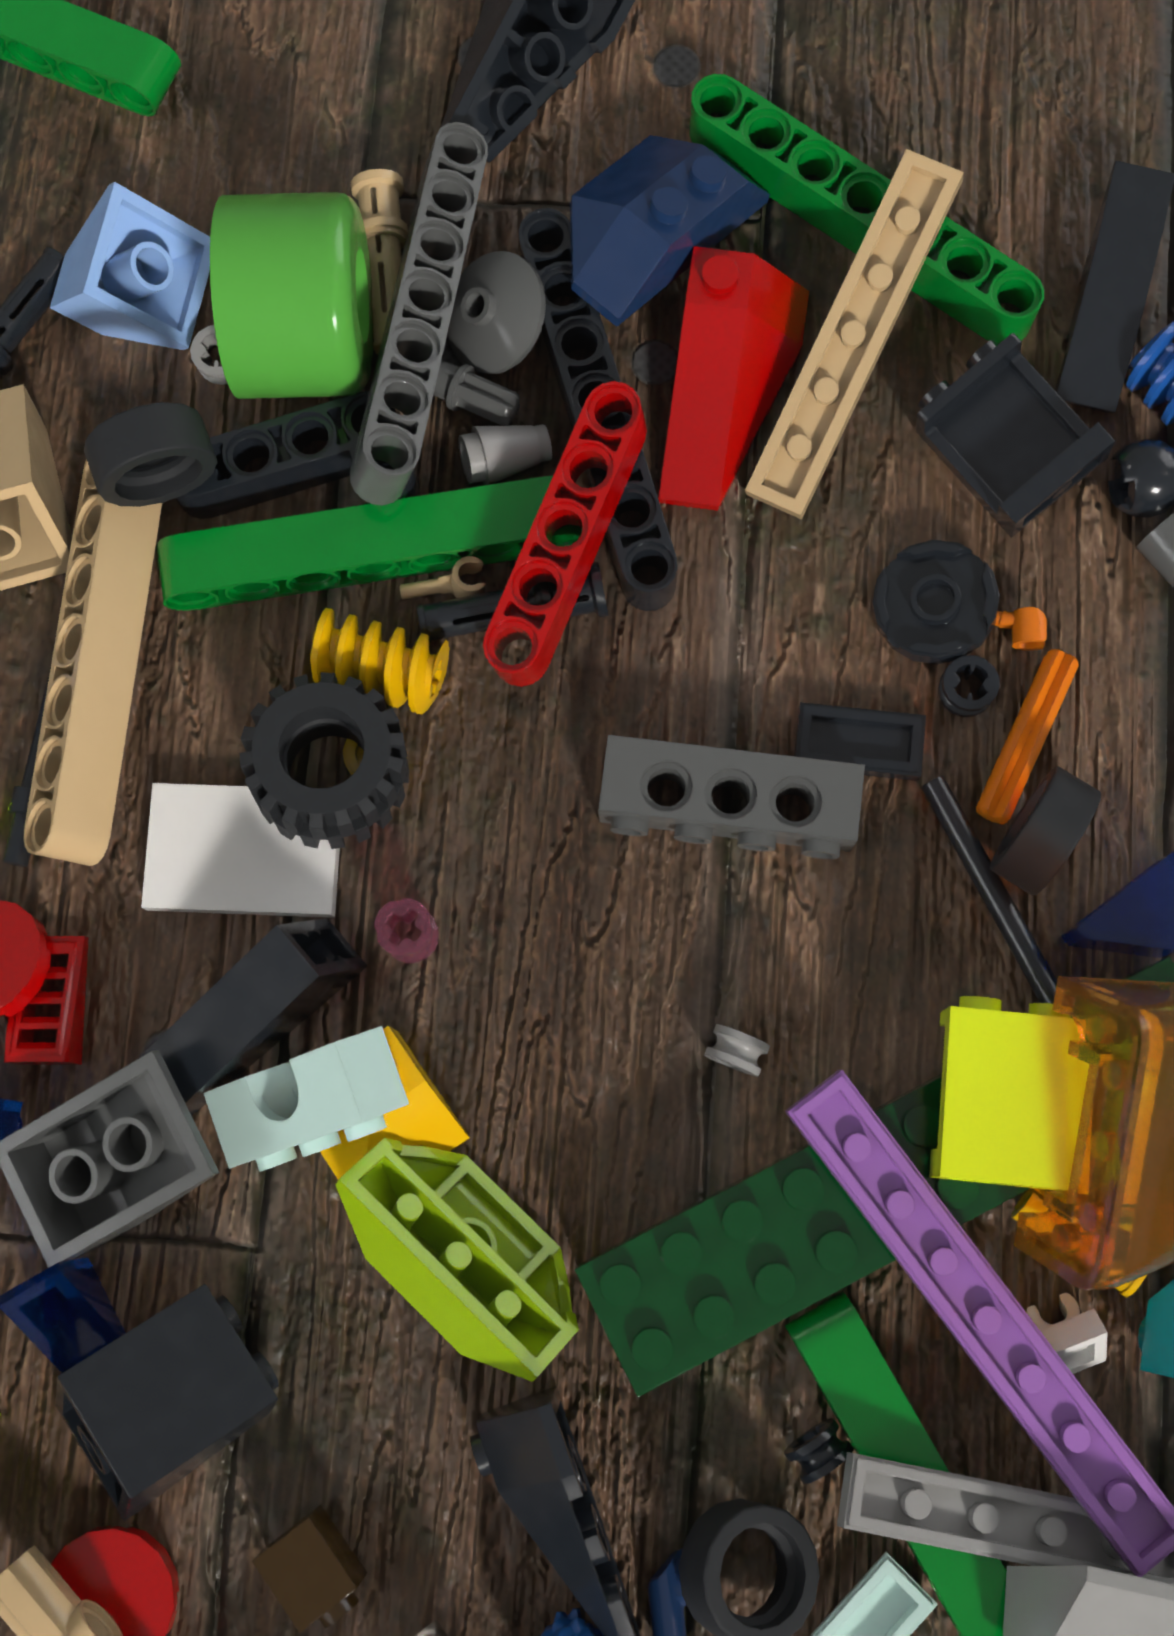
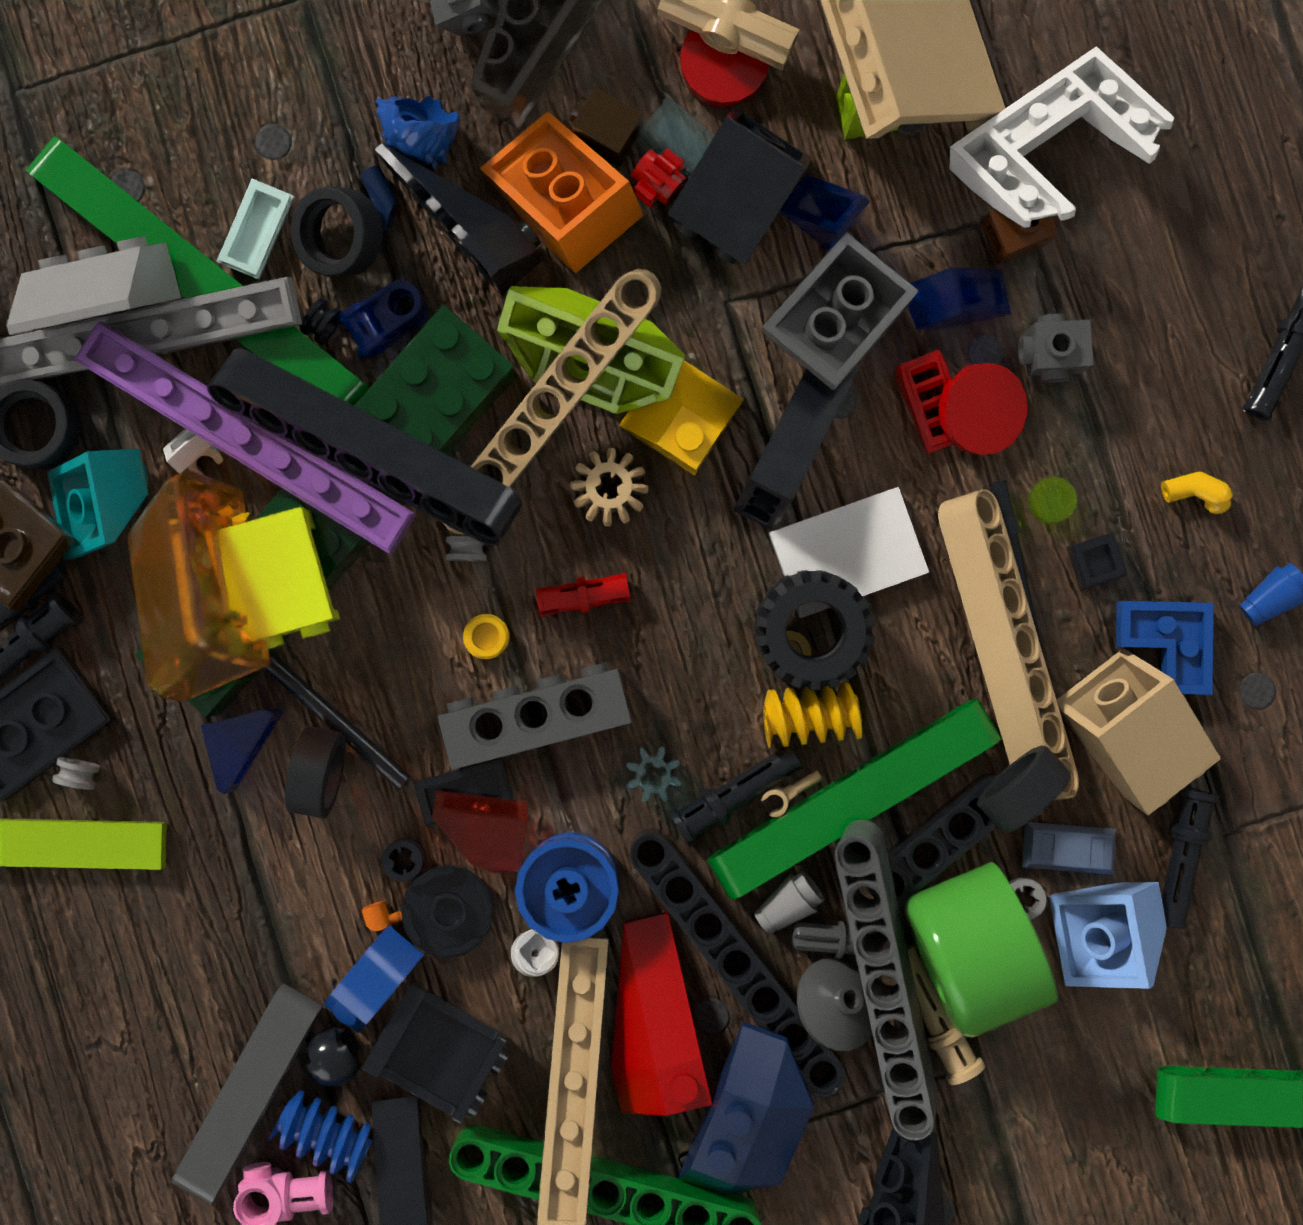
camera: 150 degrees right, 10 degrees up
light aqua arch [203,1026,409,1172] -> none
clear pink bush [374,898,439,963] -> none
red beam [483,381,647,687] -> none
orange axle [976,649,1079,824] -> none
none -> black beam [207,348,522,546]
none -> blue brick [323,925,424,1033]
none -> clear blue piece [337,280,429,360]
none -> clear red slope [433,791,528,874]
none -> tan beam [443,269,661,534]
none -> yellow tile [463,614,510,659]
none -> orange slope [480,111,644,274]
none -> white tile [511,929,559,977]
none -> blue wheel [515,831,620,943]
none -> red pin [536,573,631,617]
none -> tan gear [570,448,649,527]
none -> clear light blue gear [626,746,681,802]
none -> red gear [631,148,688,208]
none -> clear light blue tile [639,97,715,177]
none -> sand blue tile [1021,822,1116,874]

